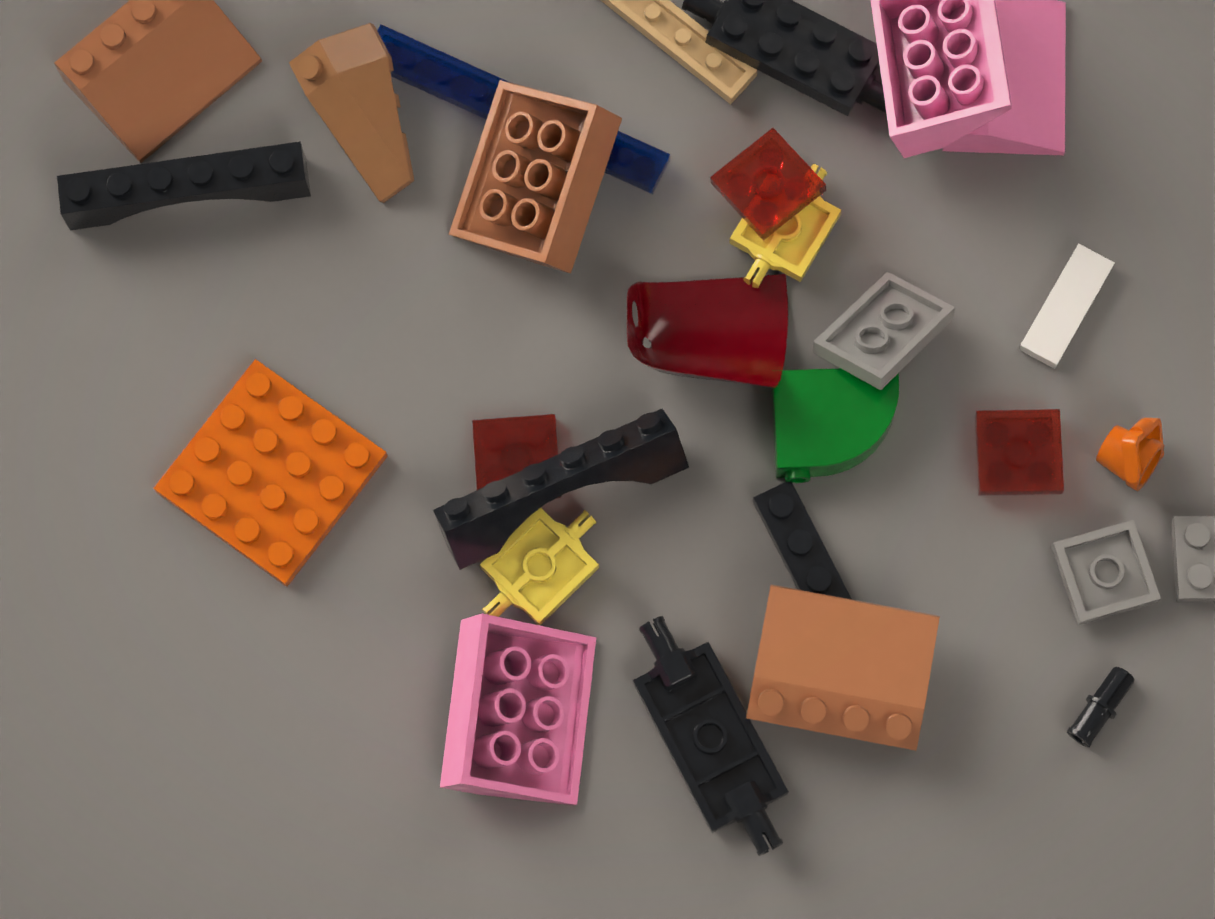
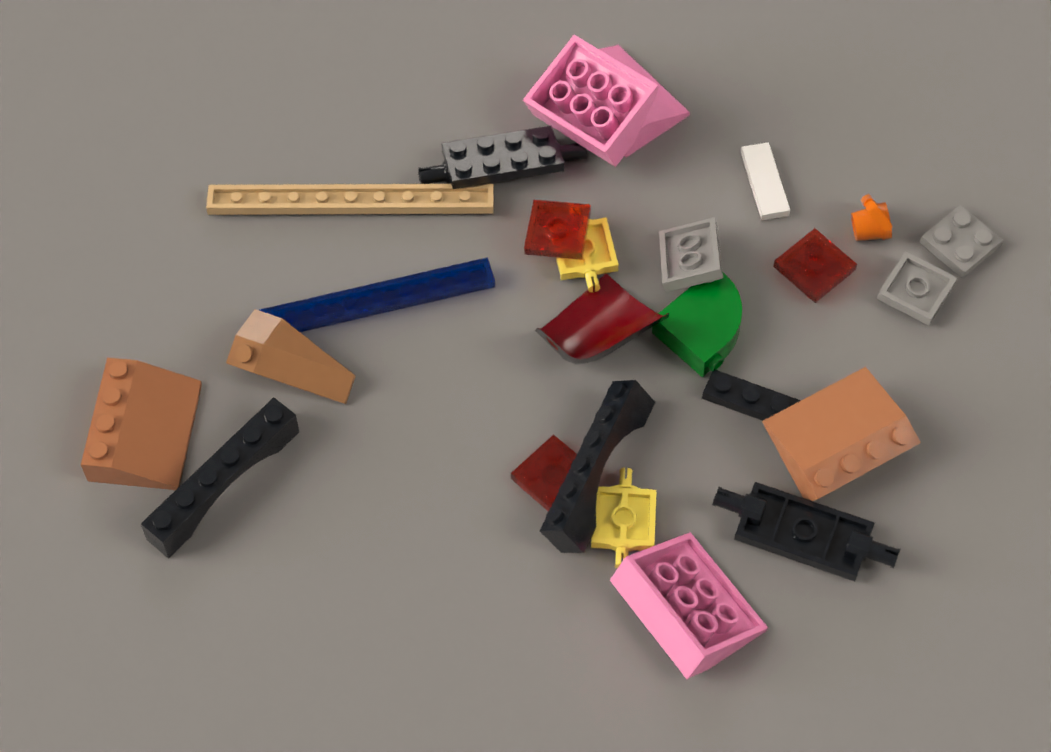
camera: 45 degrees left, 15 degrees down
orange plate [153,359,388,587] -> none
nougat slope [449,80,622,274] -> none
black axle [1067,666,1135,748] -> none

